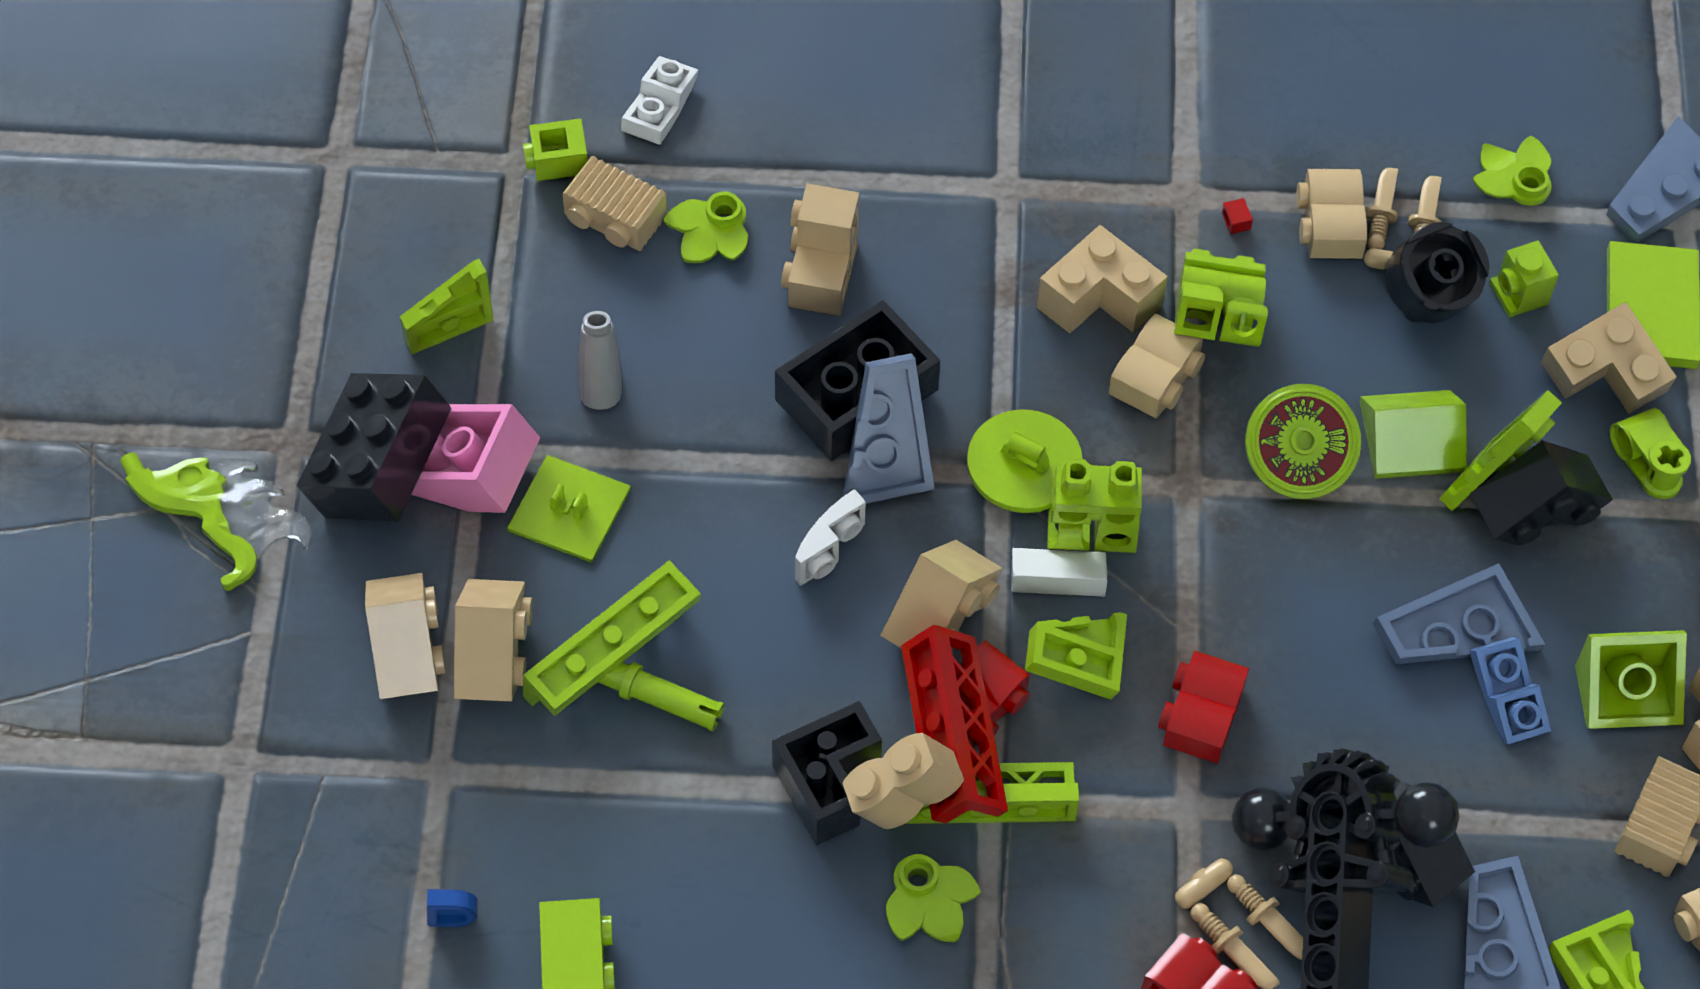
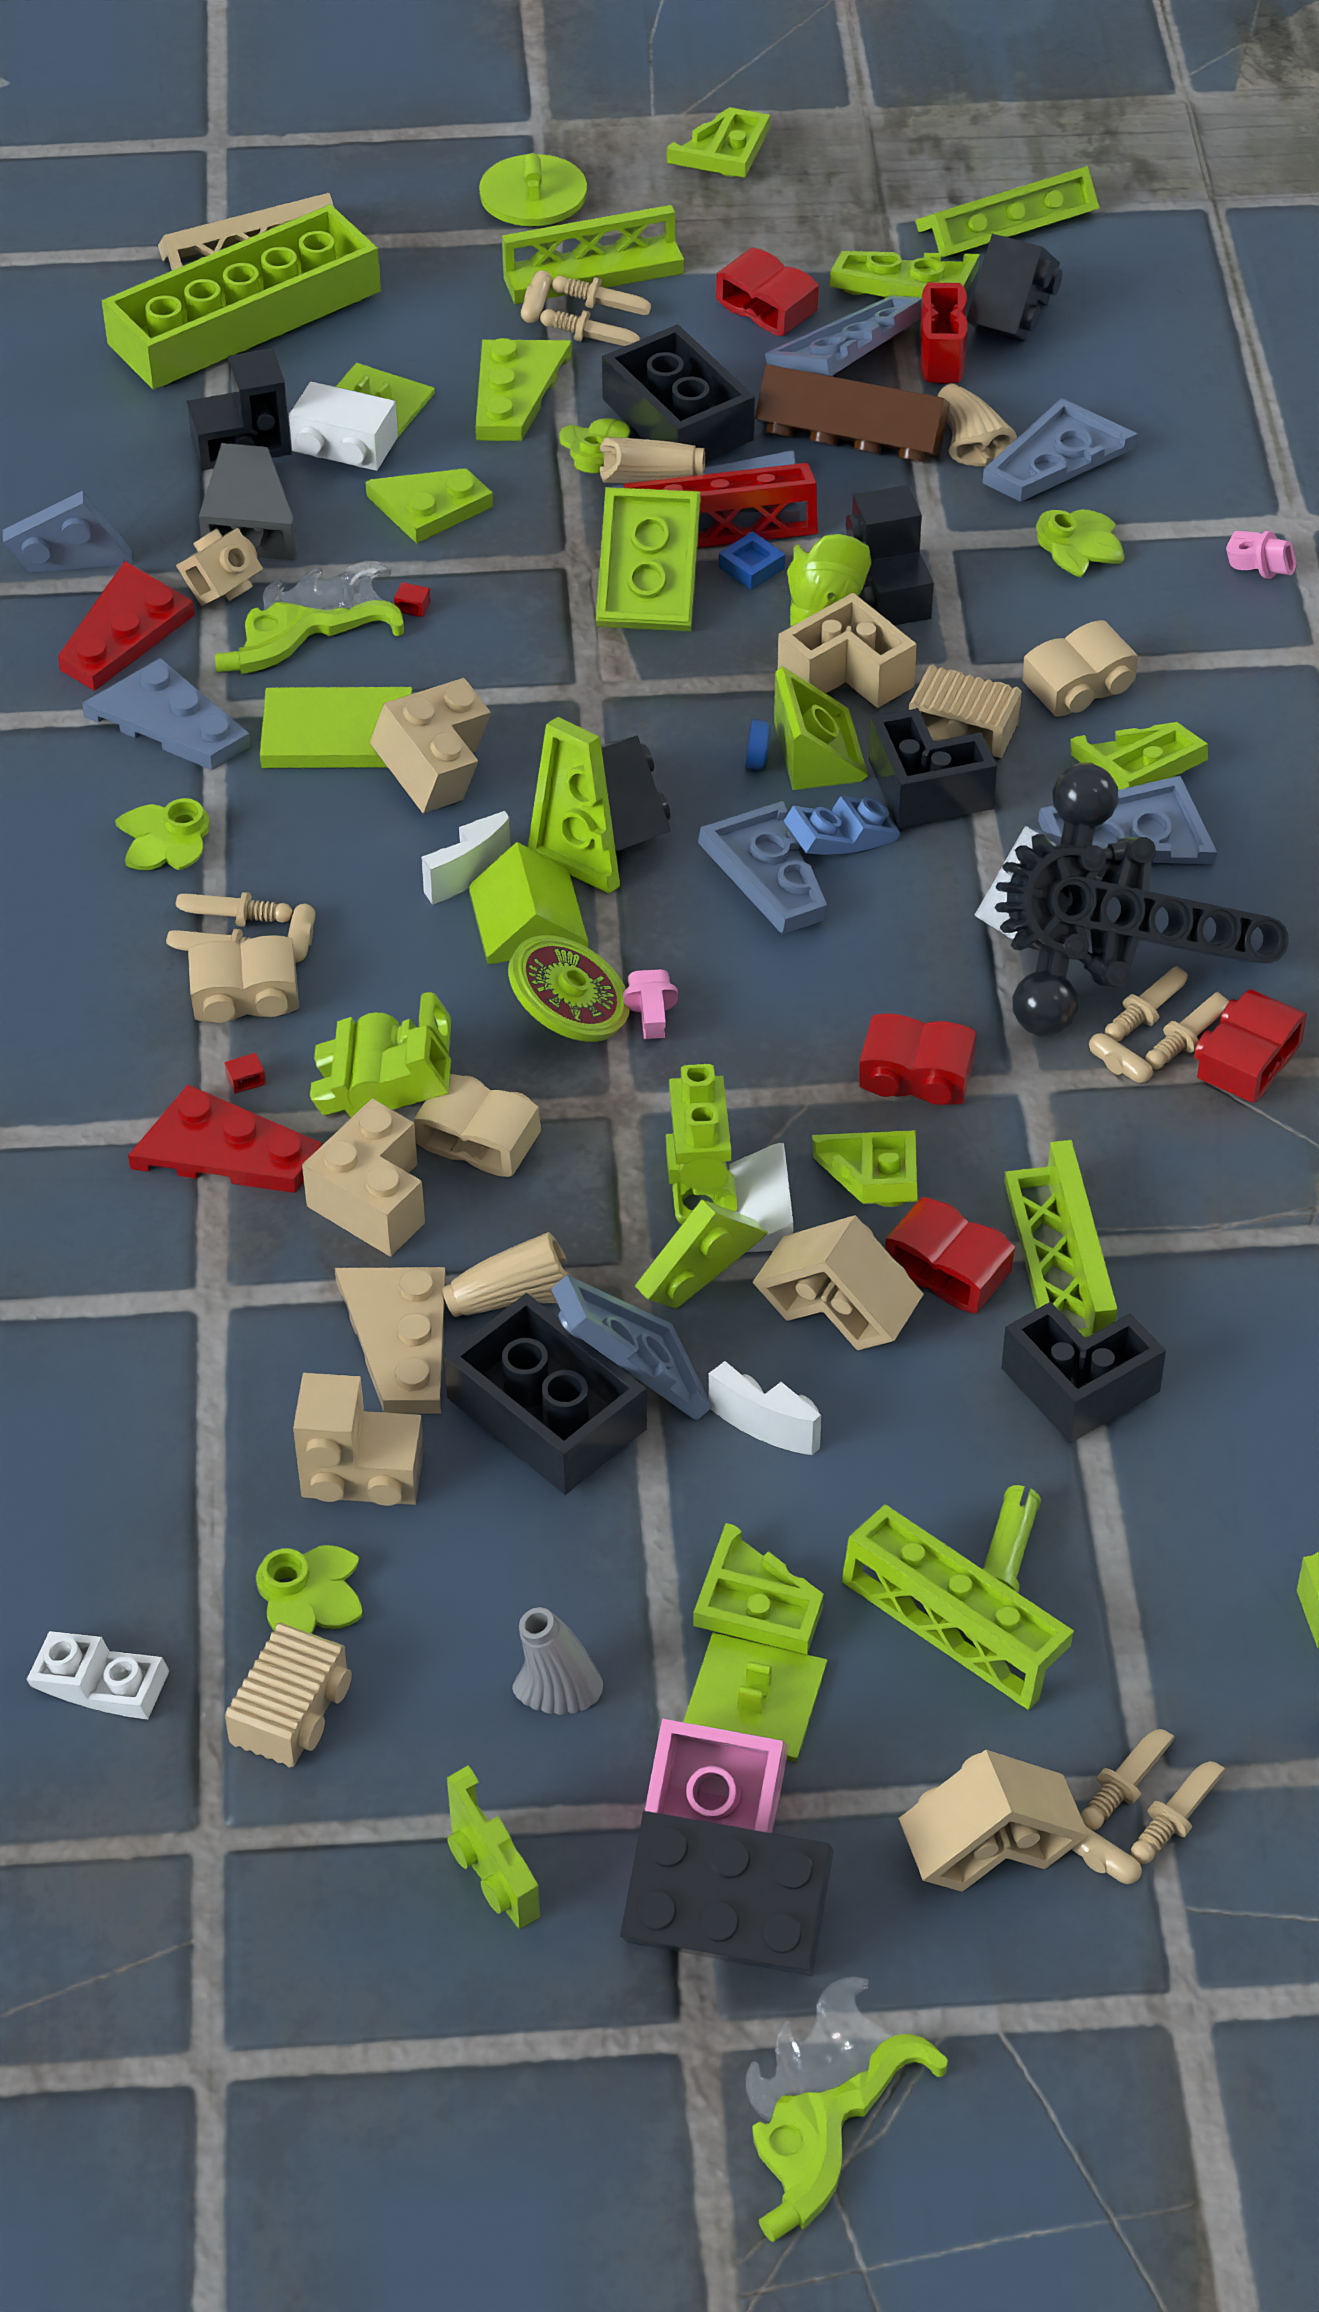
camera: 95 degrees left, 10 degrees down
tan brick [454,579,533,702] -> none
lime brick [523,118,588,181] -> none
tan brick [842,733,964,829] -> none
lime plate [886,854,981,942] -> none
red fence [901,624,1008,824] -> none
lime shield [967,409,1083,513] -> none
black brick [1384,222,1490,323] -> none
lime brick [1489,240,1559,318] -> none
lime piece [1610,408,1691,500] -> none
none -> red wing [128,1084,323,1193]
none -> tan wing [335,1267,446,1414]
none -> white slope [422,811,511,905]
none -> tan piece [442,1232,570,1318]
none -> bright pink piece [623,969,678,1039]
none -> lime wing [635,1199,768,1309]
none -> lime wing [693,1523,824,1655]
none -> blue tile [745,719,771,770]
none -> black brick [869,708,997,828]
none -> tan piece [1071,1729,1226,1884]

